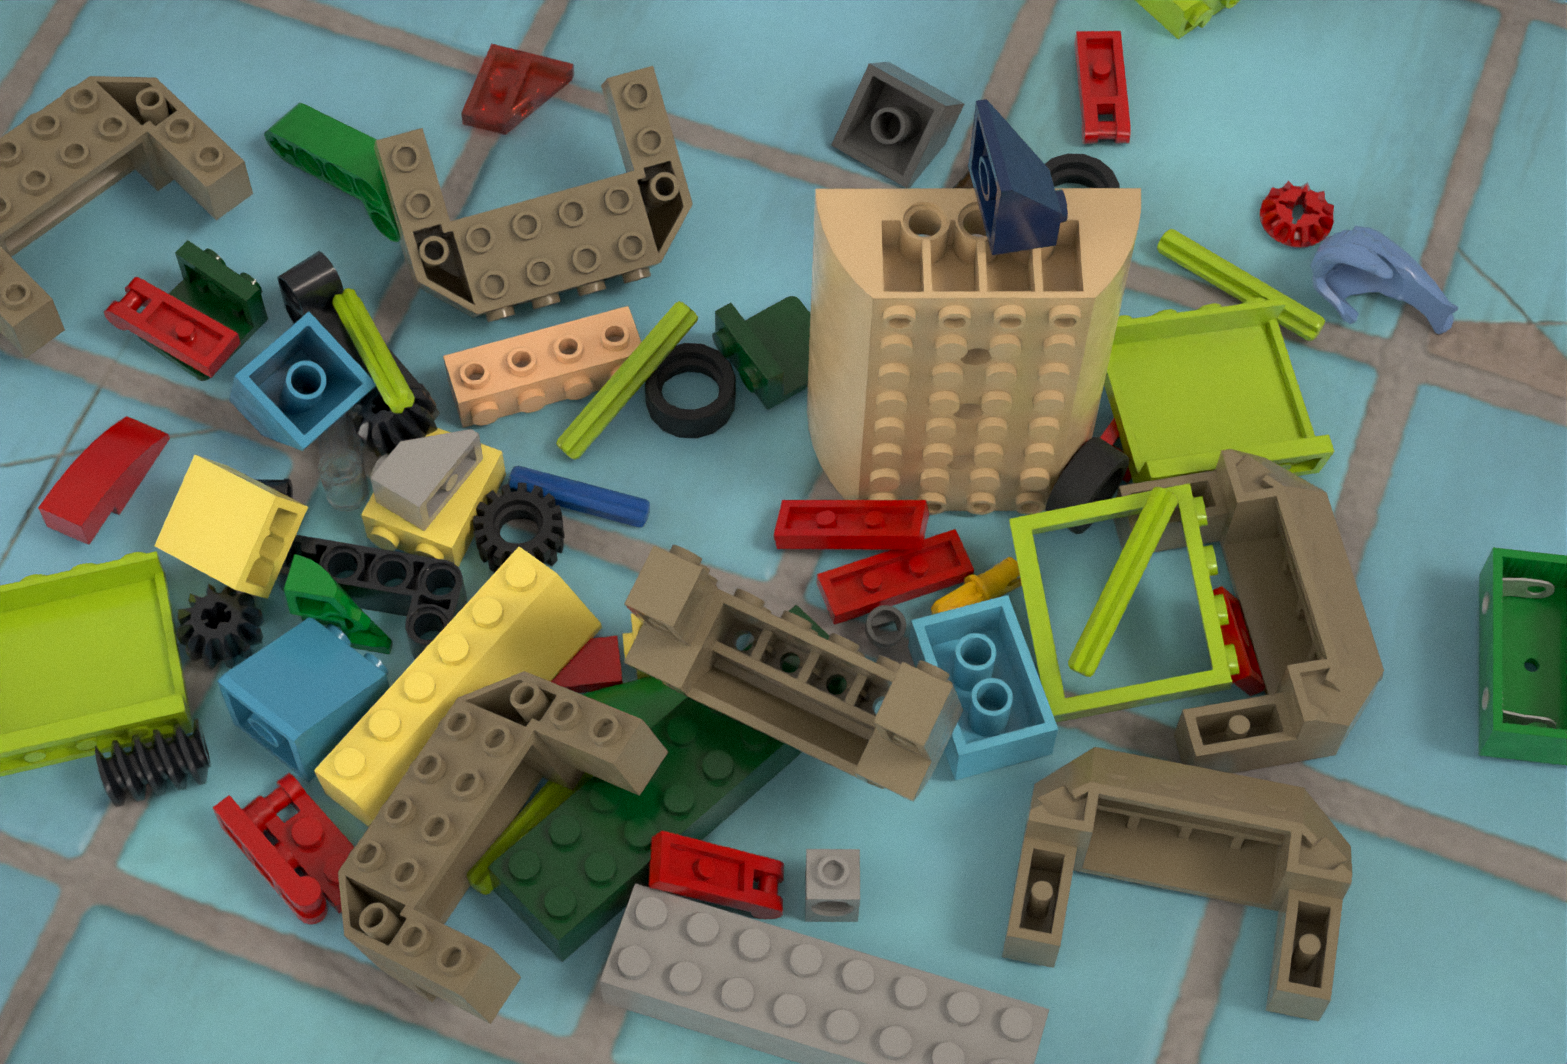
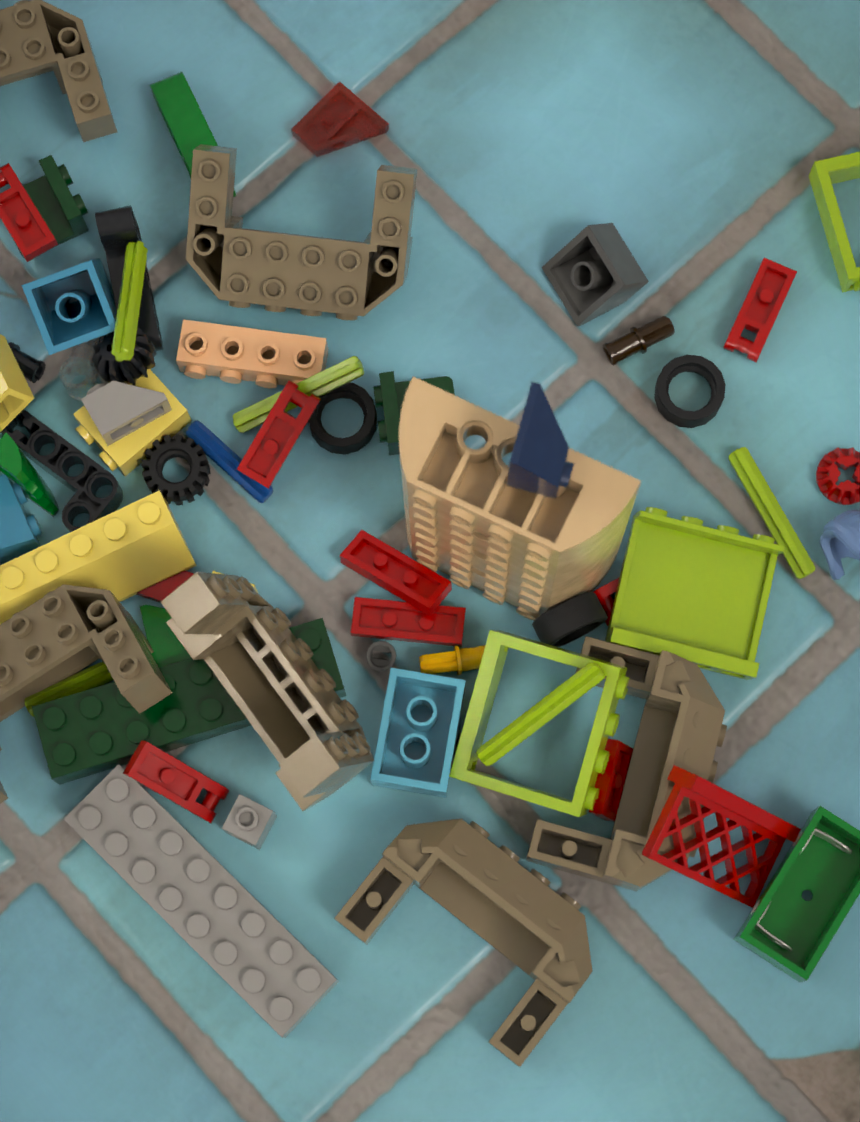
camera: 30 degrees right, 15 degrees up
none -> red plate [237,380,321,488]
none -> red fence [641,765,801,908]

